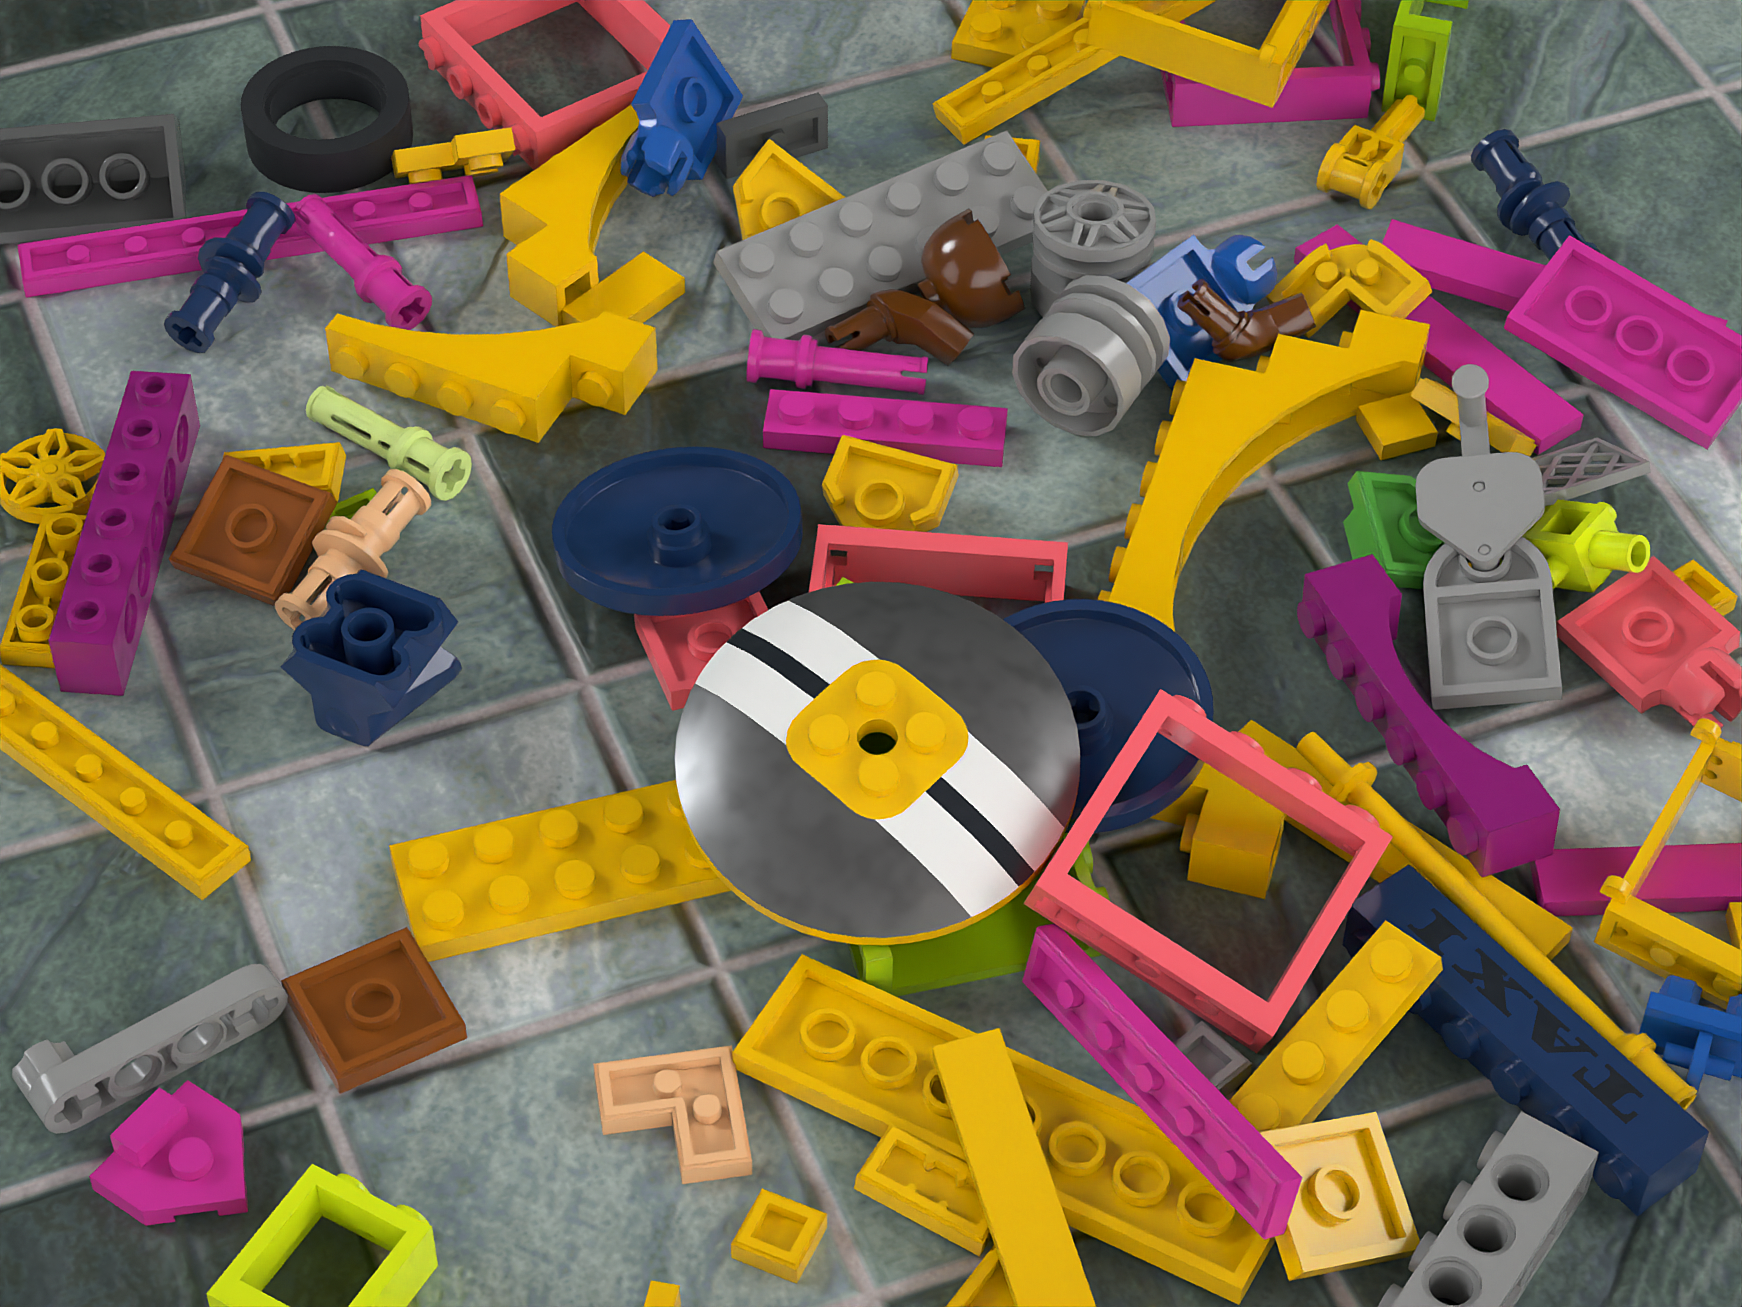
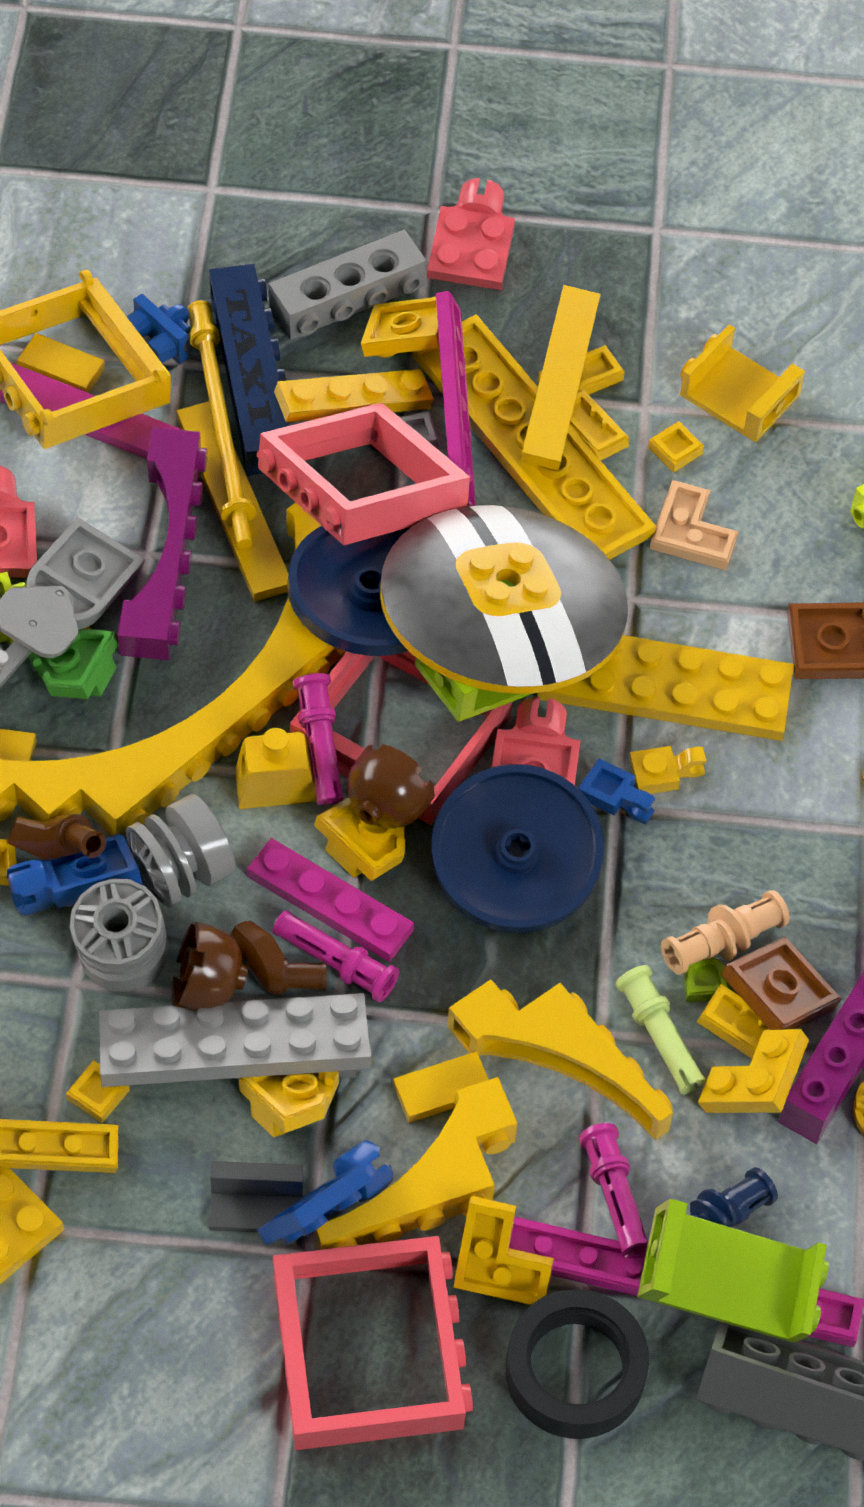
camera: 155 degrees left, 10 degrees up
dark blue piece [281,569,462,747] -> none
none -> yellow torso [235,728,316,809]
none -> dark pink pin [293,673,344,805]
none -> reddish brown cylinder [347,744,435,829]
none -> blue plate [578,758,655,824]
none -> yellow plate [629,746,707,794]
none -> lime panel [637,1198,829,1343]
none -> yellow plate [698,1029,809,1113]

